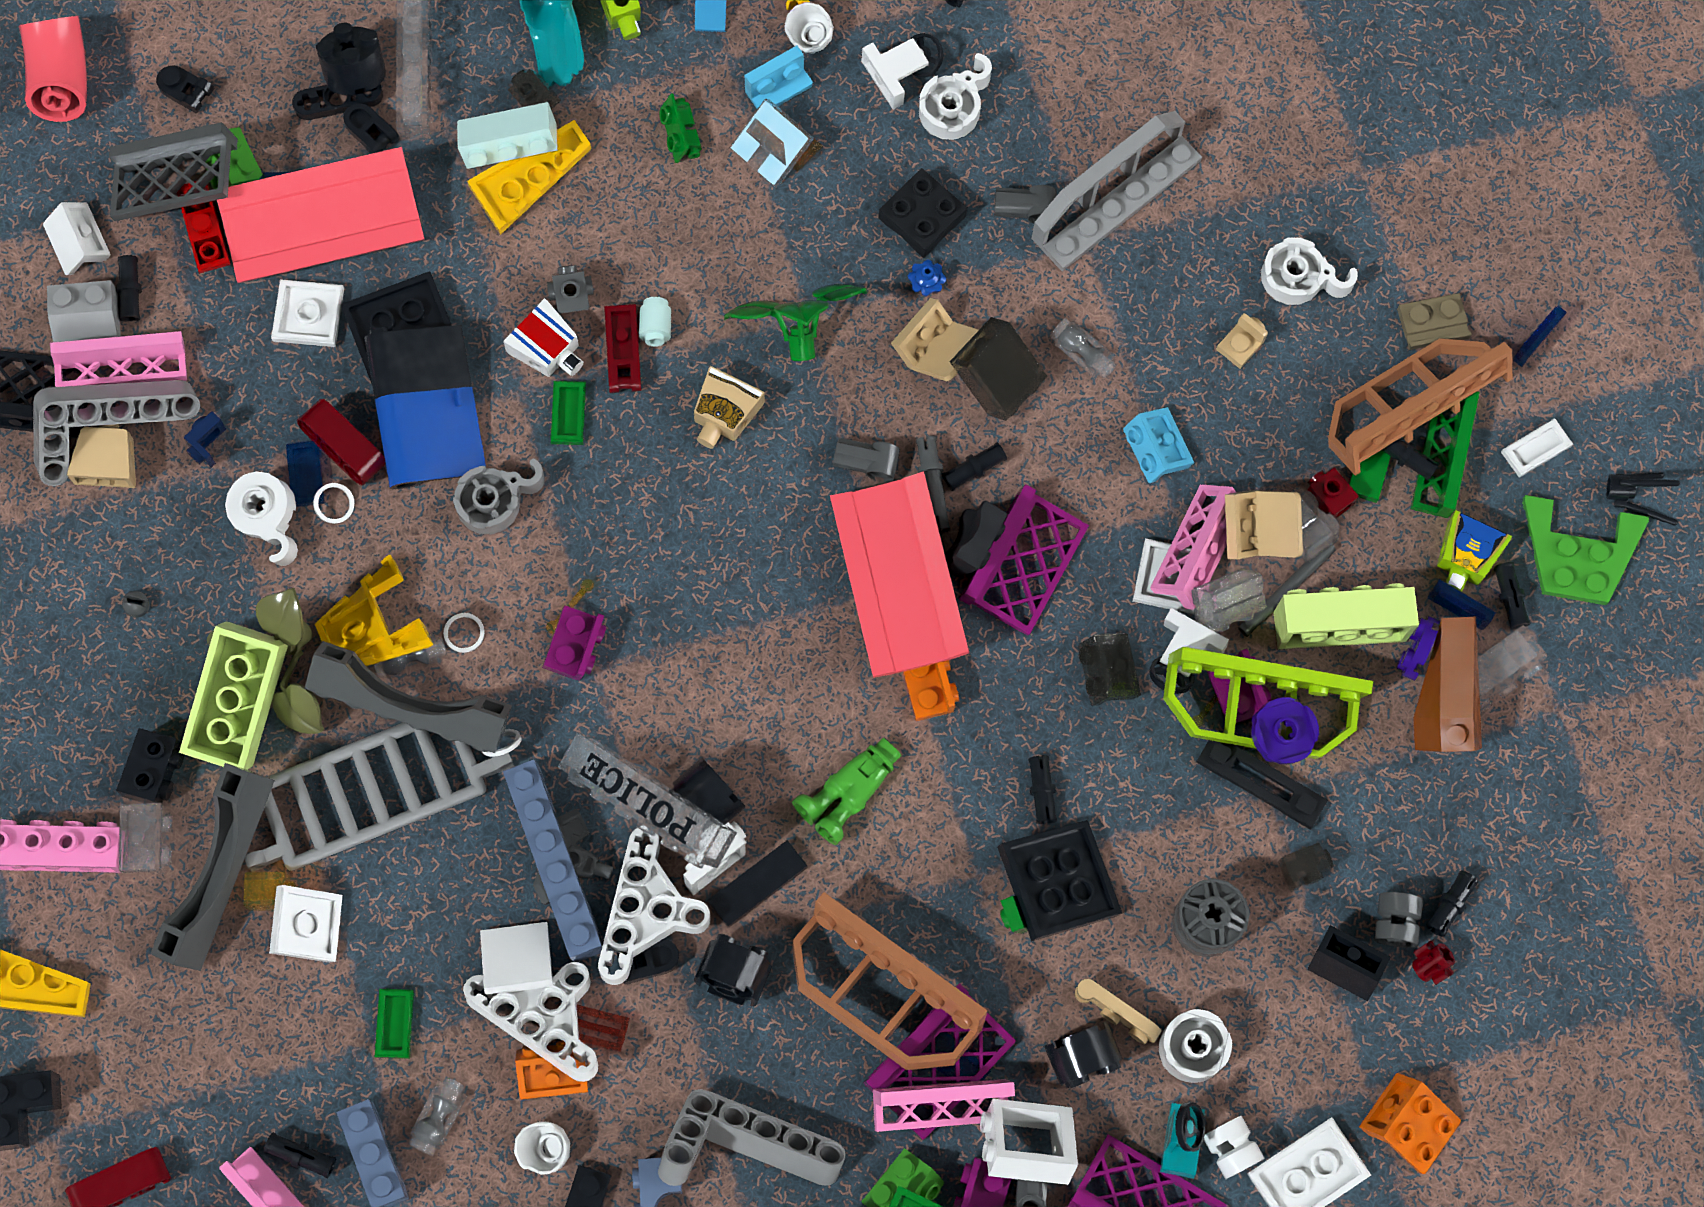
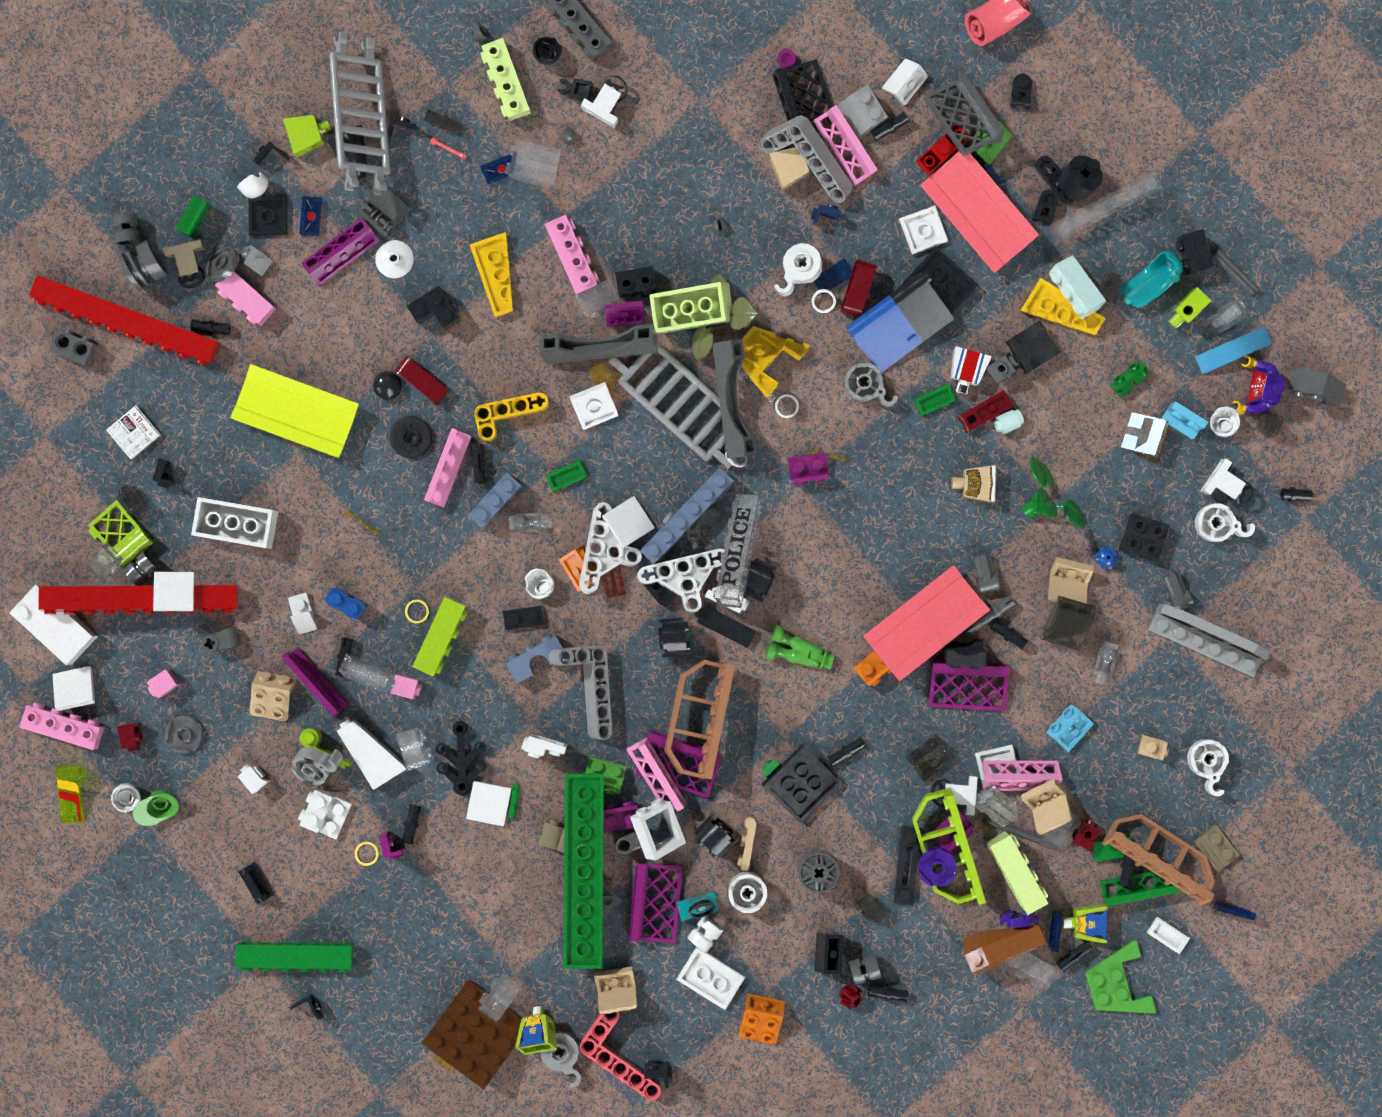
camera: 70 degrees right, 15 degrees up
black plant [1606,472,1680,526] -> none
none -> yellow beam [474,393,549,442]
none -> magenta bracket [604,301,645,327]
none -> black brick [1006,320,1060,374]

